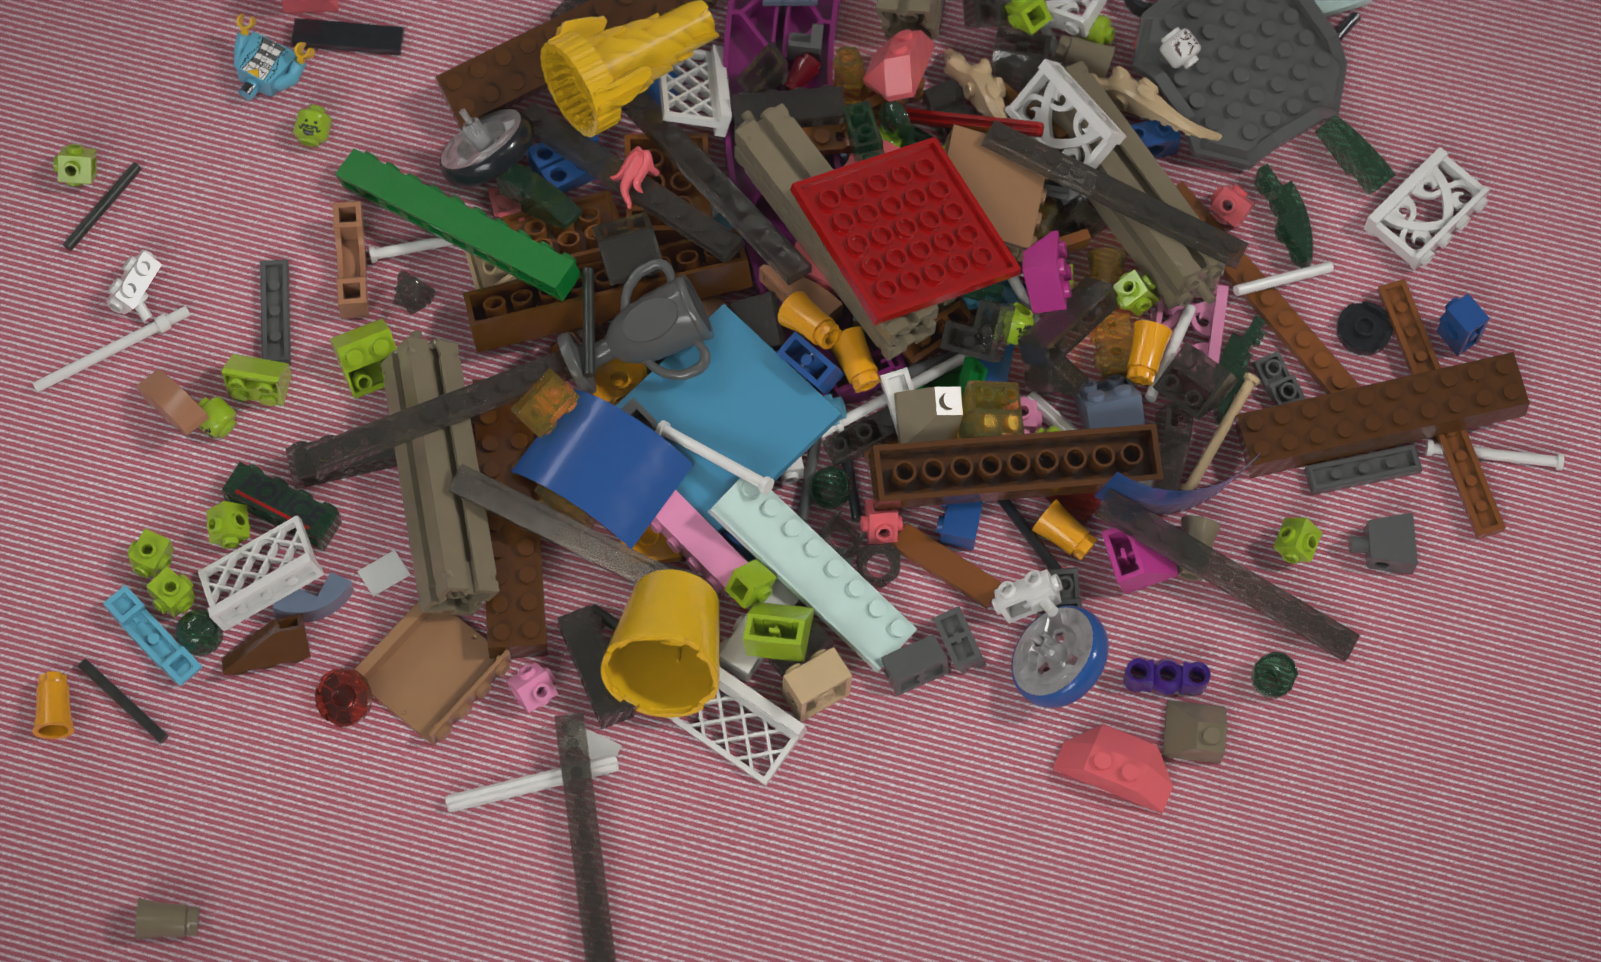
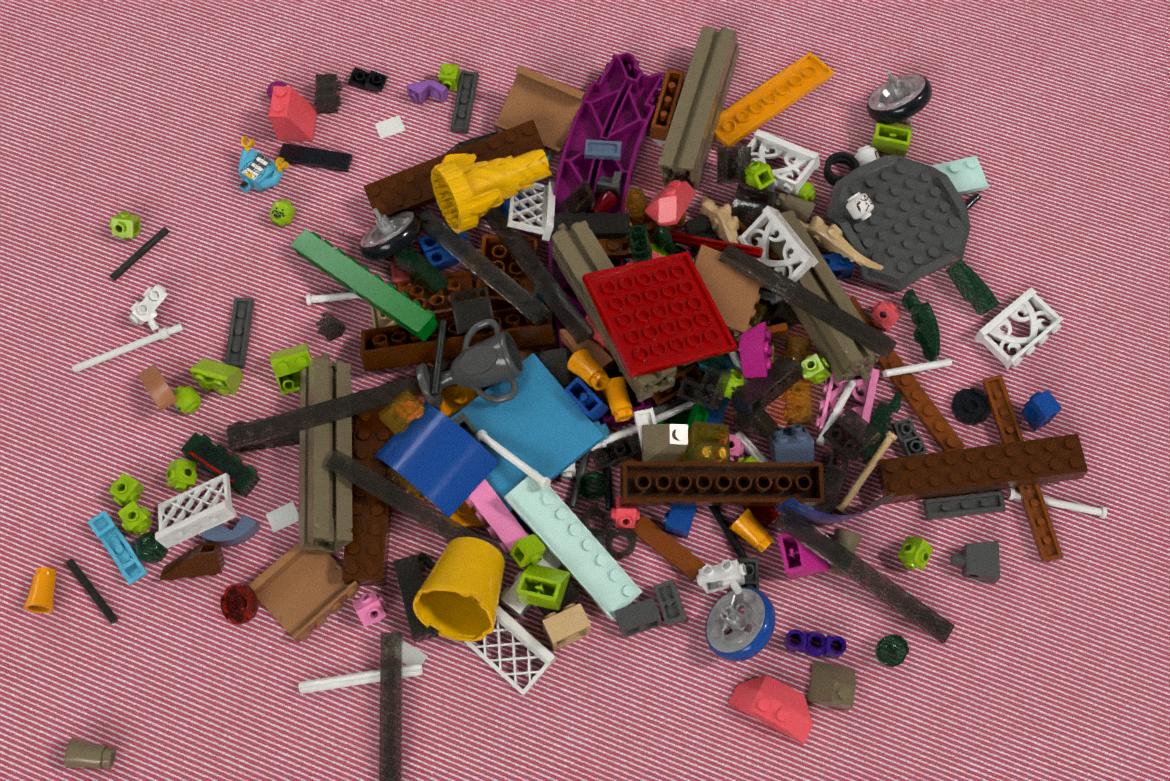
camera: 10 degrees right, 0 degrees up
nougat arch [333,201,369,319] -> none
coral piece [609,146,660,209] -> none
light orange plant [1126,320,1173,385] -> none

